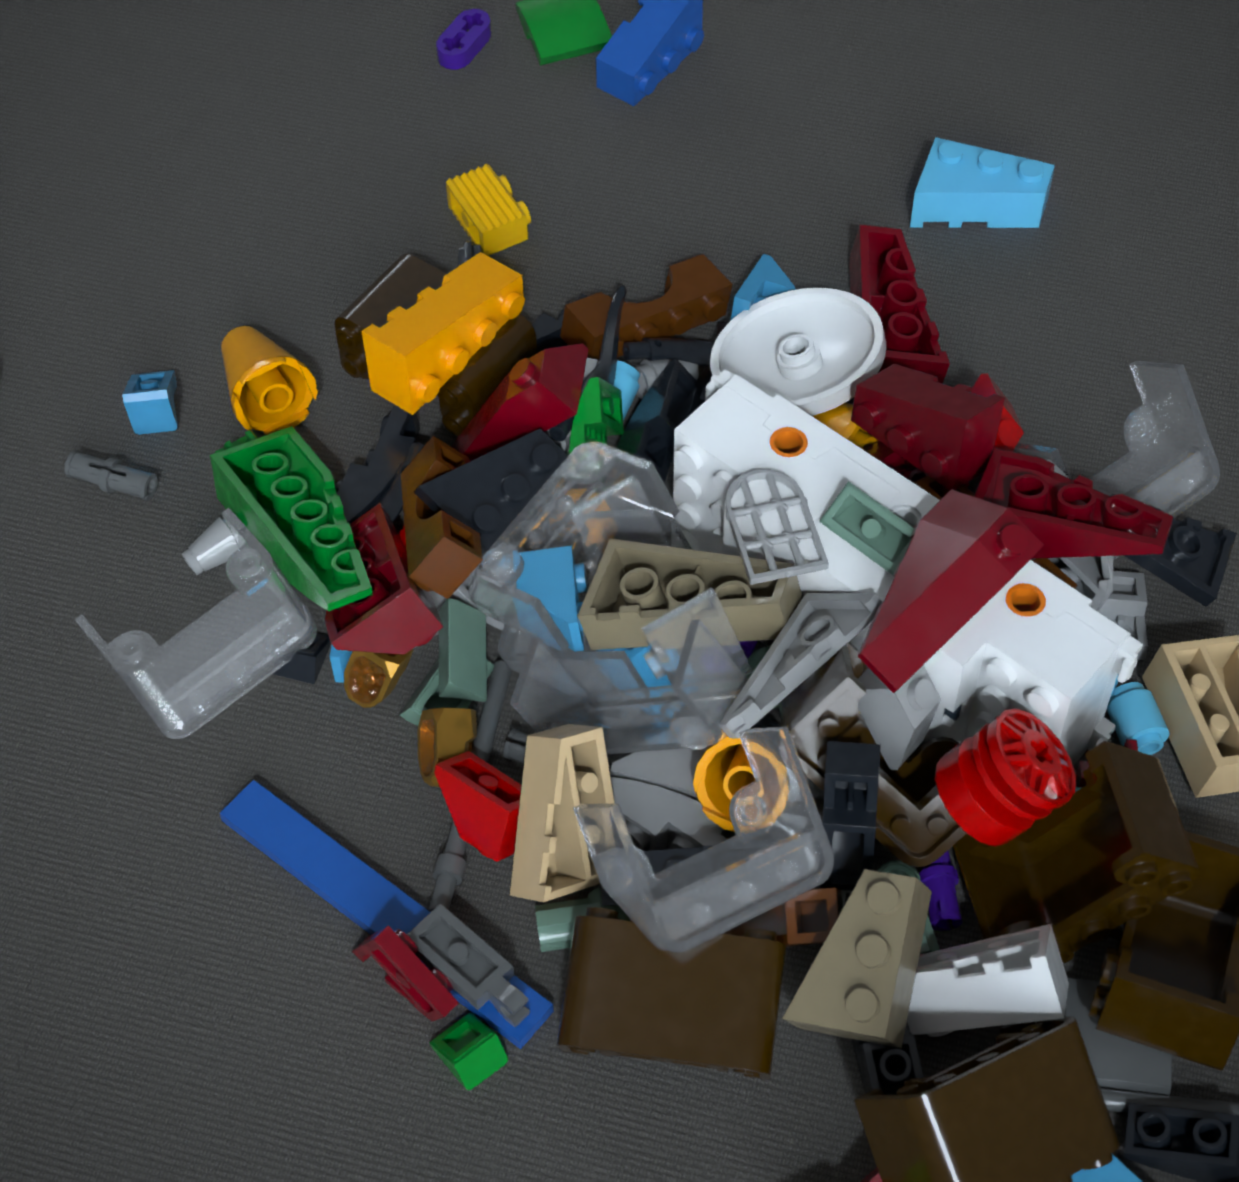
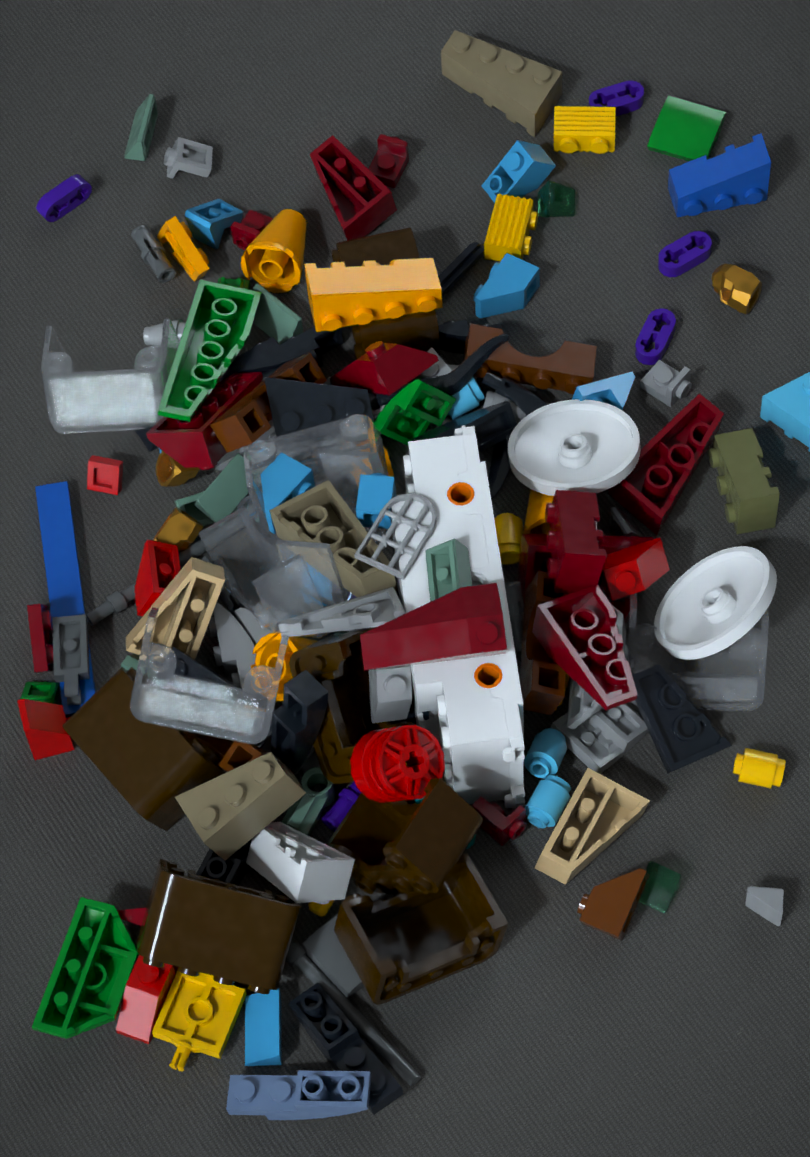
camera: 45 degrees right, 5 degrees up
none -> red slope [17,699,74,760]
none -> red tile [87,455,123,495]
none -> light orange wing [157,216,210,282]
none -> light grey bracket [164,137,213,179]
none -> dark red bracket [231,209,273,250]
none -> sand green slope [253,283,303,345]
none -> dark red wedge [310,135,397,241]
none -> dark azure slope [356,473,396,529]
none -> dark red bracket [368,134,409,188]
none -> dark tan wedge [441,30,562,137]
none -> dark azure slope [473,253,540,318]
none -> dark azure slope [481,140,556,203]
none -> clear green slope [537,180,575,217]
none -> yellow brick [554,106,616,154]
none -> dark purple beam [635,308,676,365]
none -> light grey bracket [640,360,692,407]
none -> white dish [654,546,777,660]
none -> dark purple beam [658,231,712,277]
none -> olive wedge [708,428,780,535]
none -> pearl gold rock [712,264,762,314]

